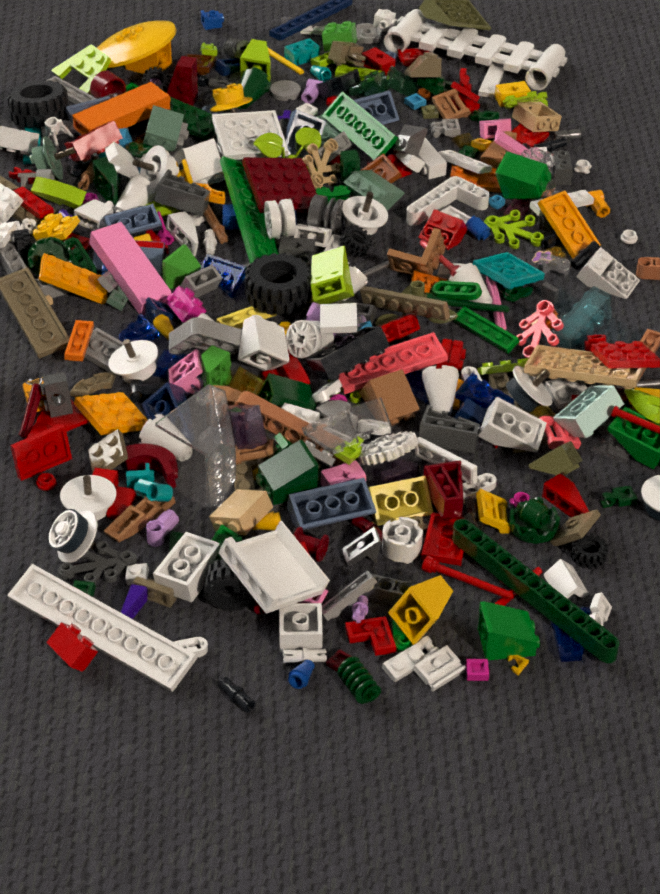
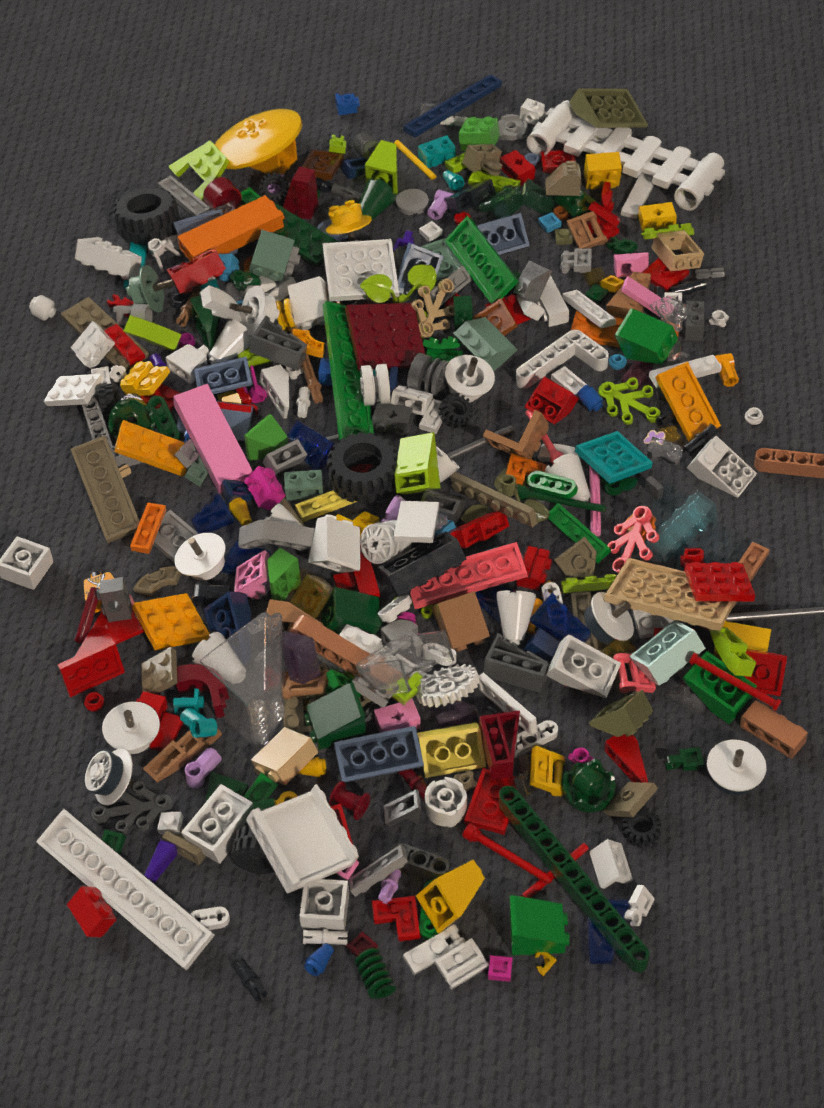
camera: 10 degrees right, 10 degrees up
none -> sand green brick [284,470,323,501]
none -> dark tan plate [554,537,597,578]
none -> yellow brick [584,152,622,190]

